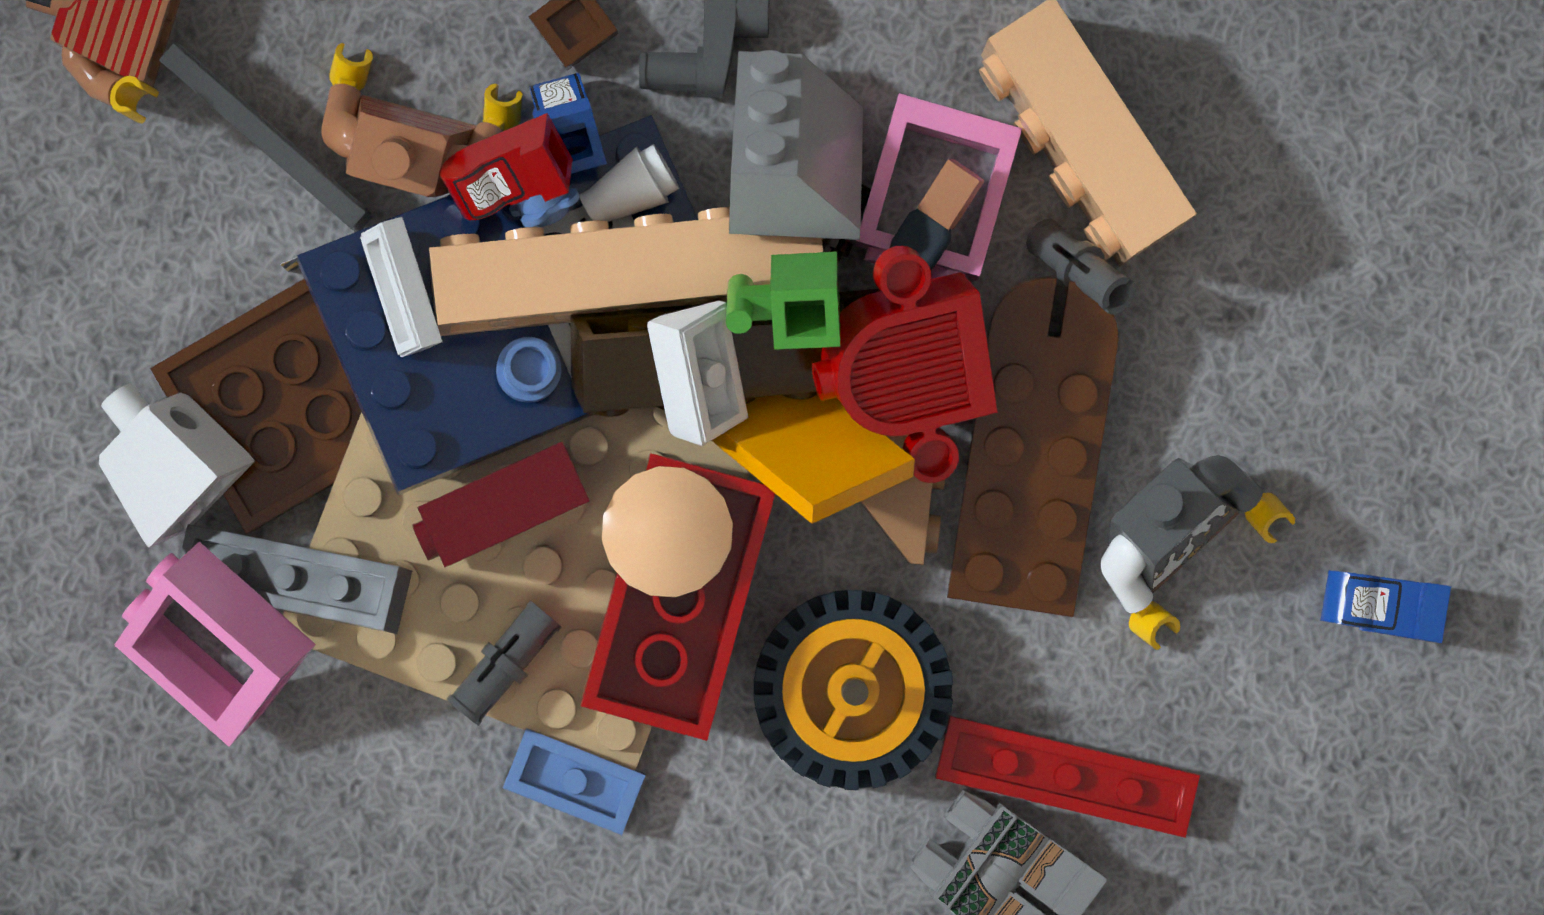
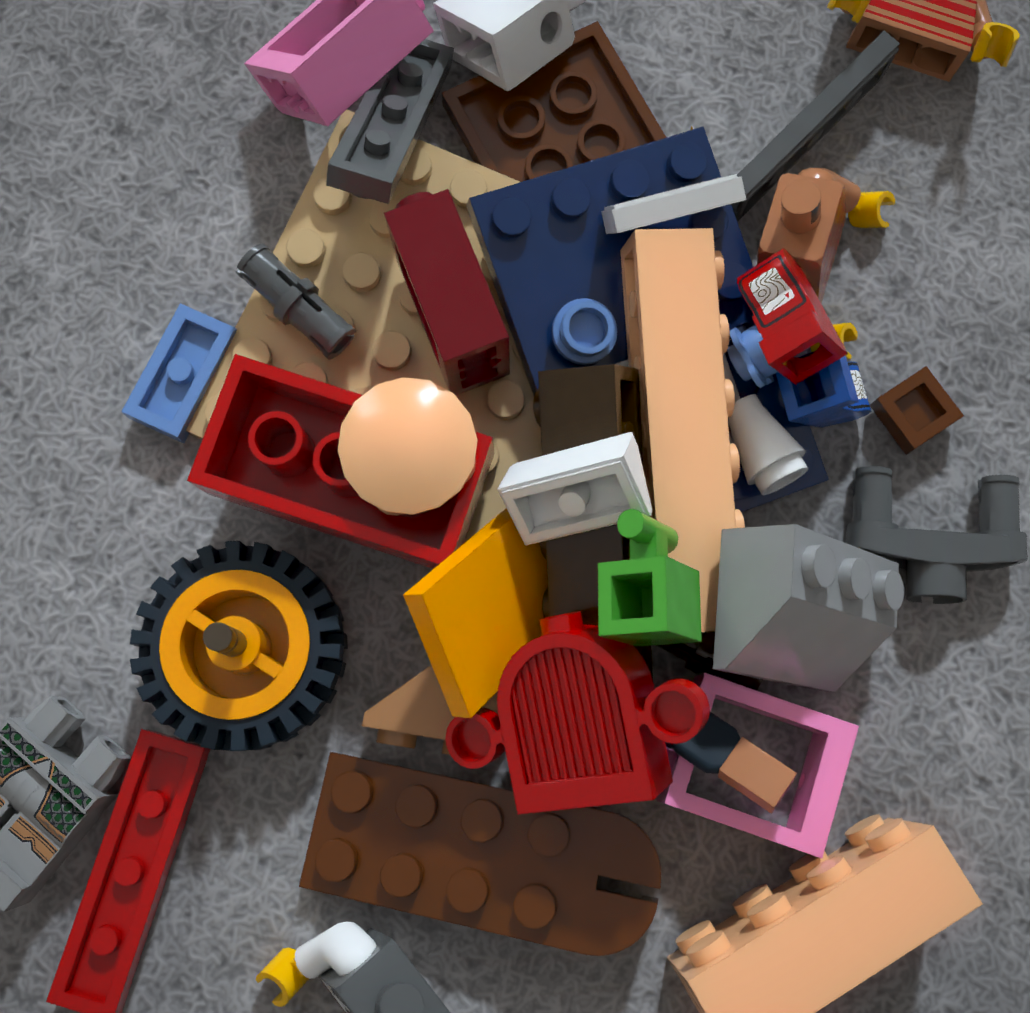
camera: 90 degrees right, 10 degrees down
dark grey pin [1026,219,1136,314] -> none

